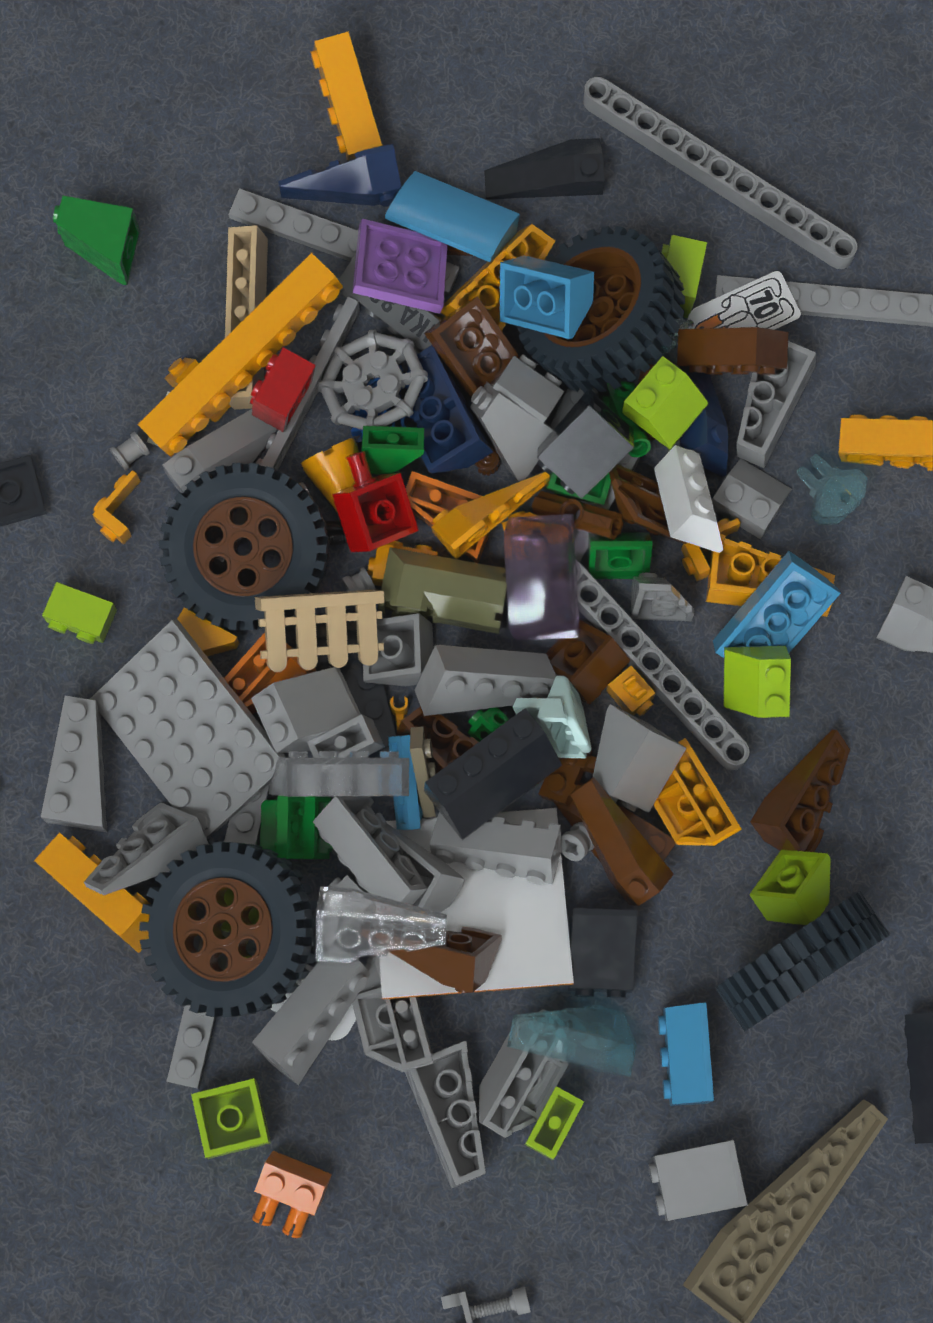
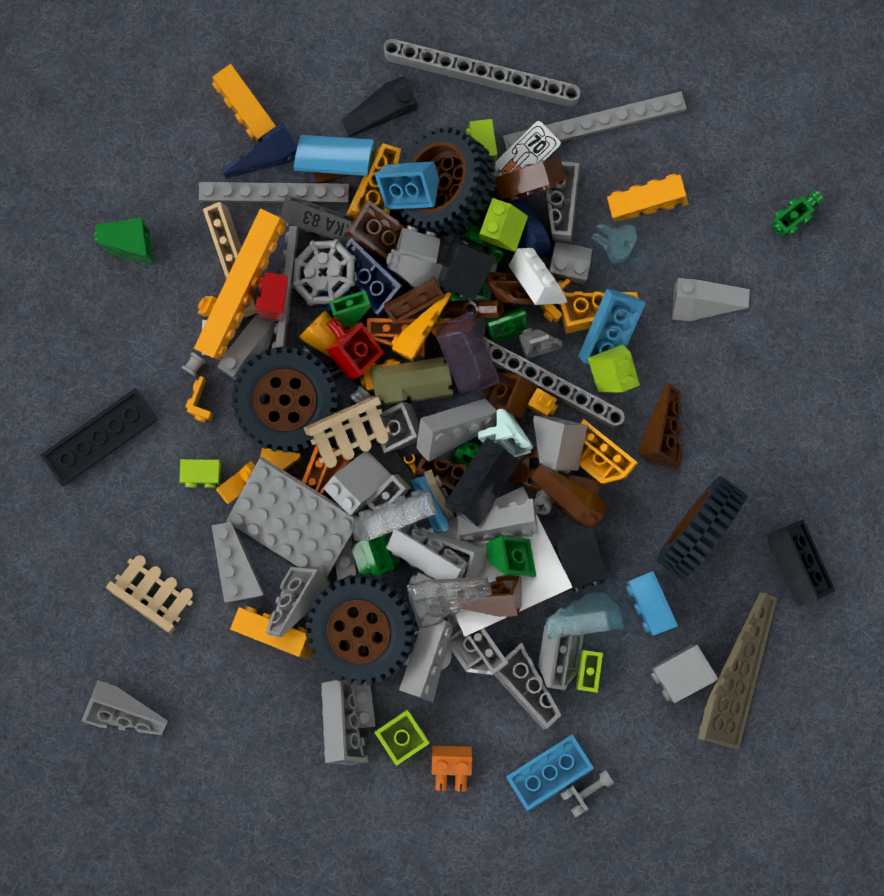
camera: 20 degrees left, 5 degrees up
medium lavender plate [353,219,447,314] -> none
lime slope [749,850,831,925] -> none
none -> light orange bracket [216,461,255,504]
none -> light grey wedge [321,680,368,765]
none -> reddish brown container [384,276,445,325]
none -> green slope [486,536,536,577]
none -> dark azure slope [506,735,594,812]

